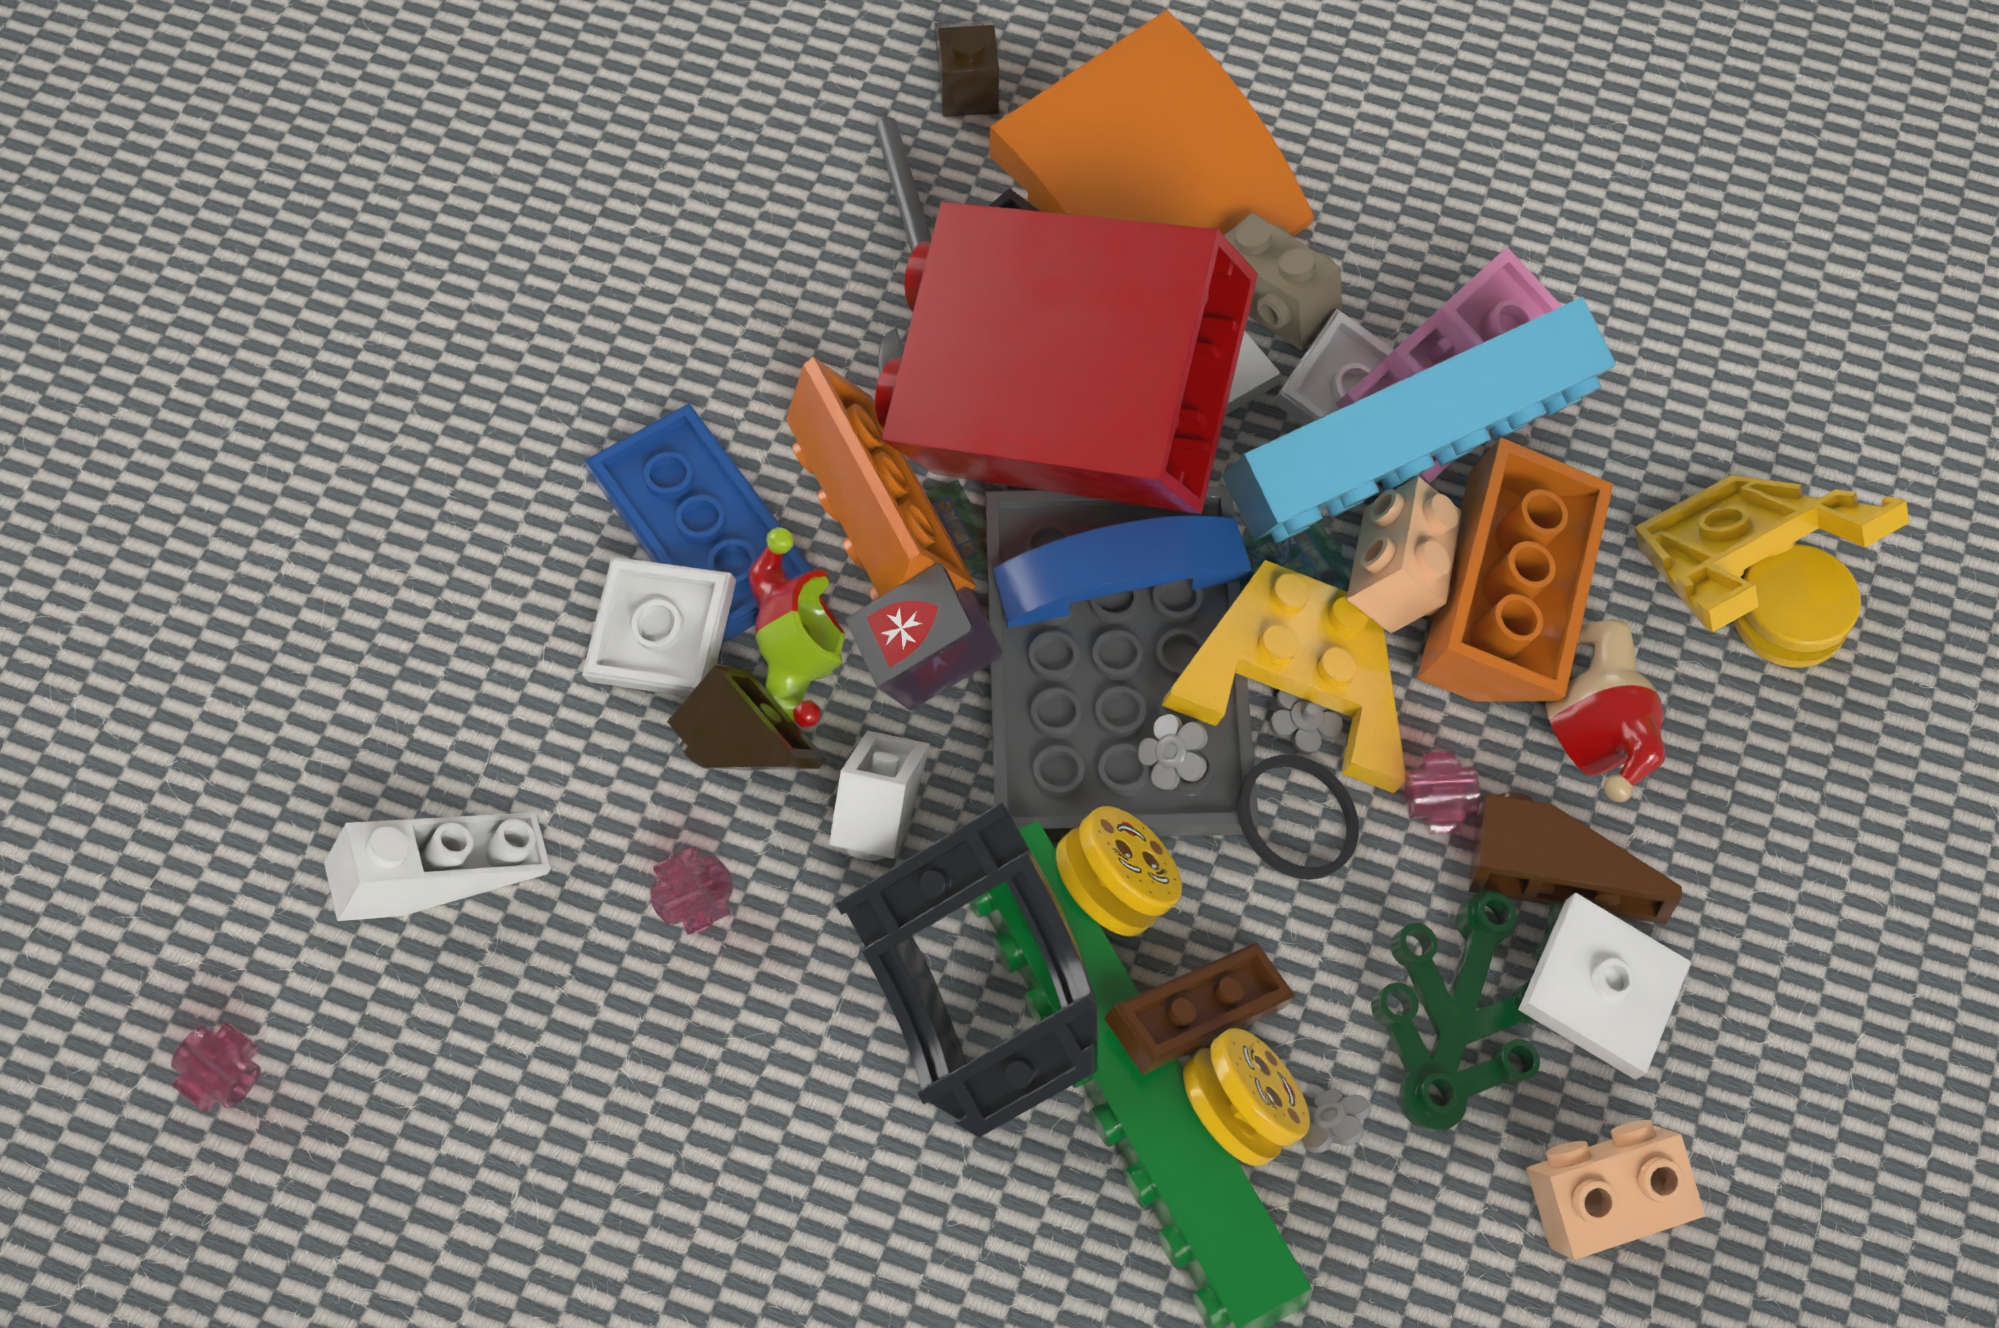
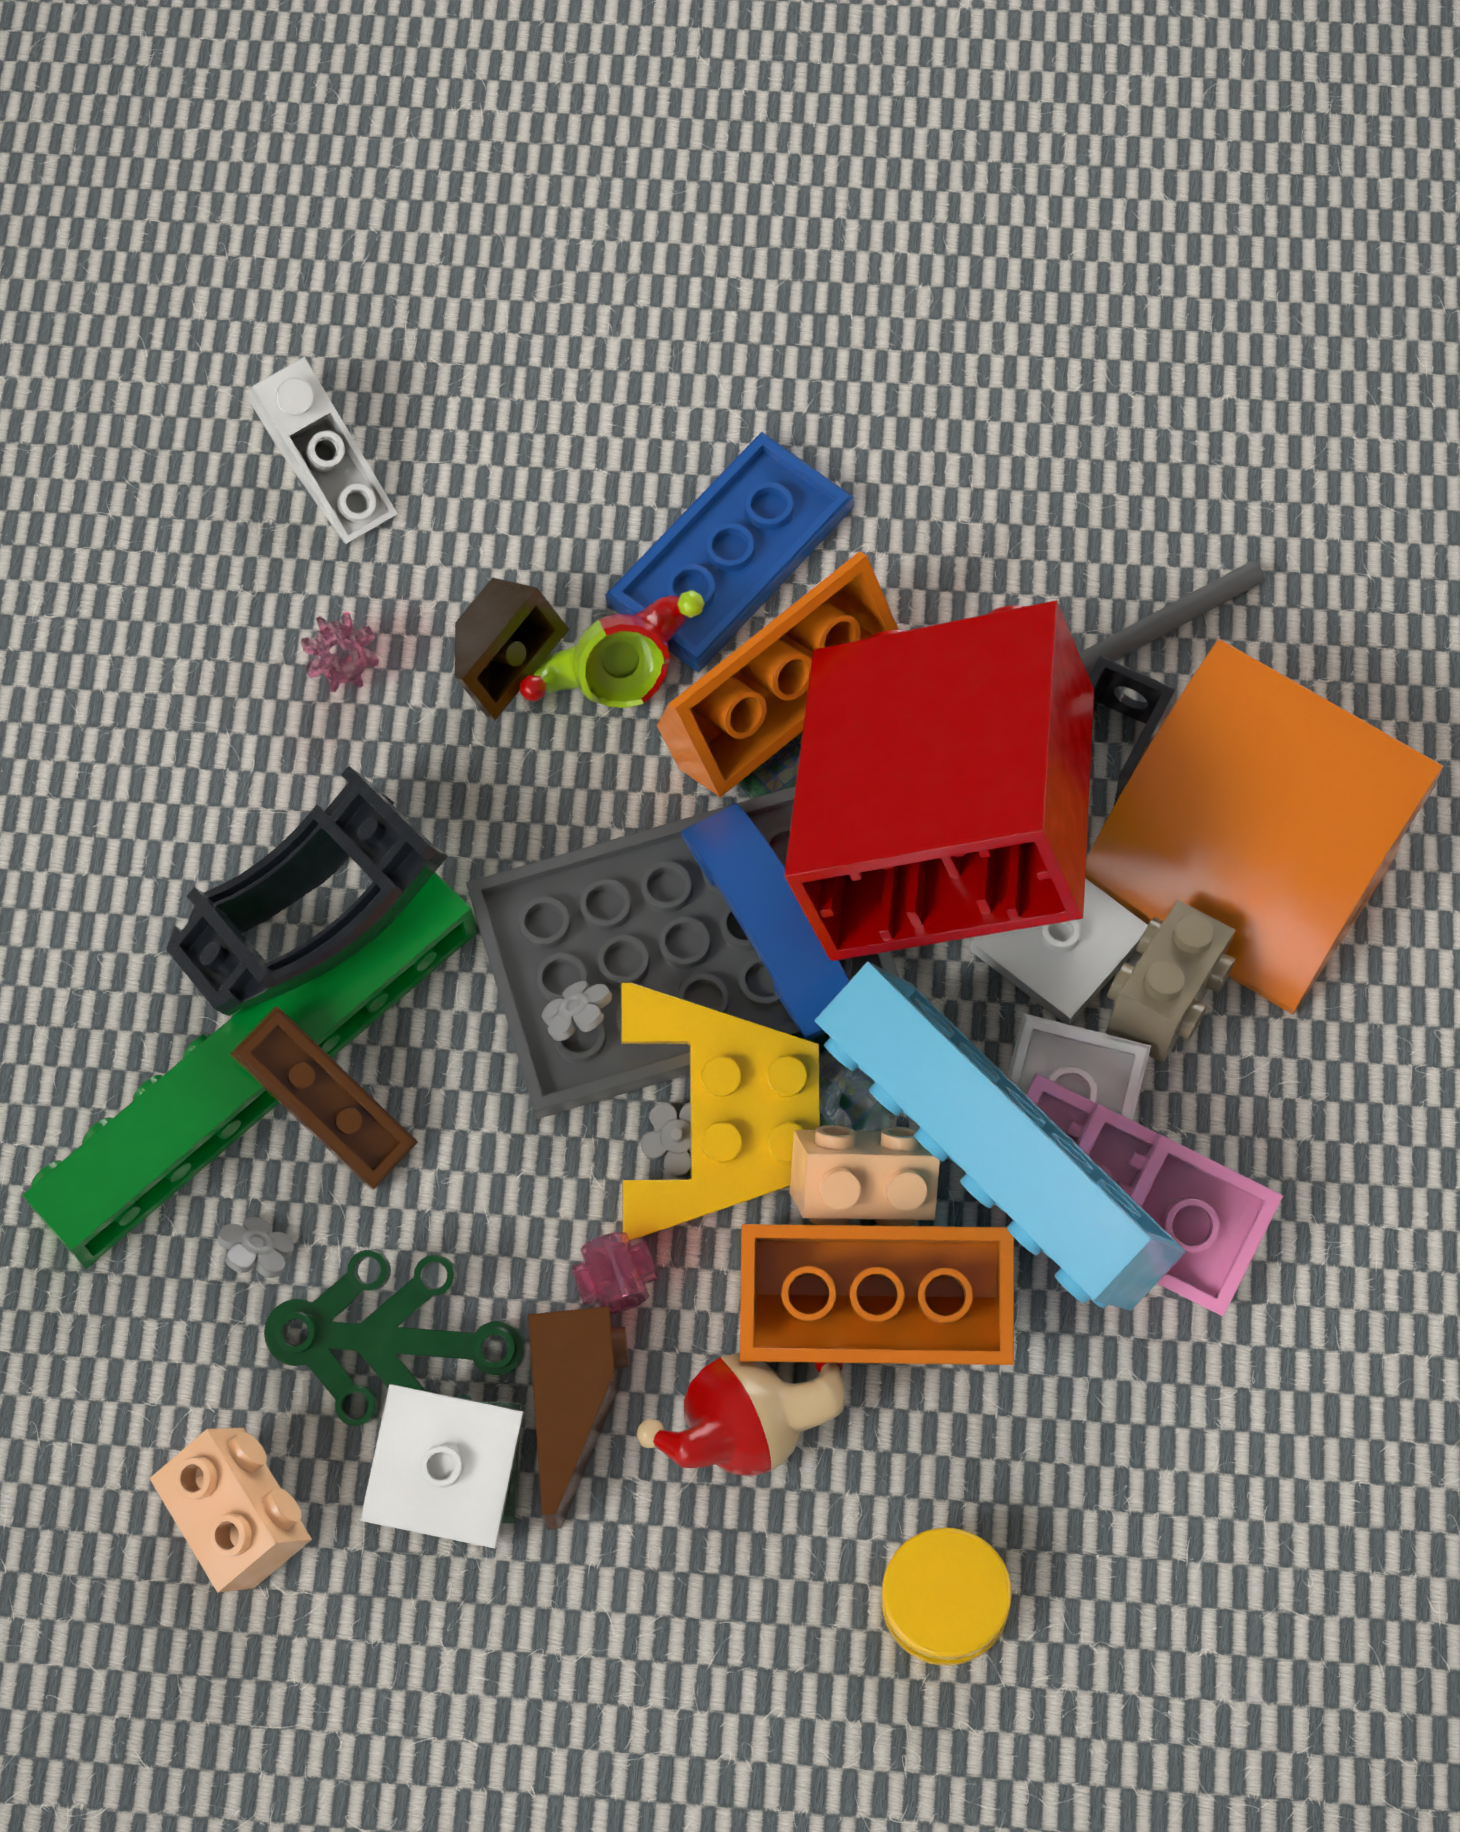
camera: 80 degrees right, 5 degrees up
clear pink gear [171,1022,261,1112] -> none
white plate [582,557,736,697] -> none
white slope [829,731,929,861] -> none
piece [845,564,1002,711] -> none
dark brown slope [934,20,999,117] -> none
yellow head [1056,806,1182,936] -> none
yellow head [1183,1028,1310,1167] -> none
black piece [1237,755,1359,880] -> none
yellow wing [1634,475,1909,632] -> none

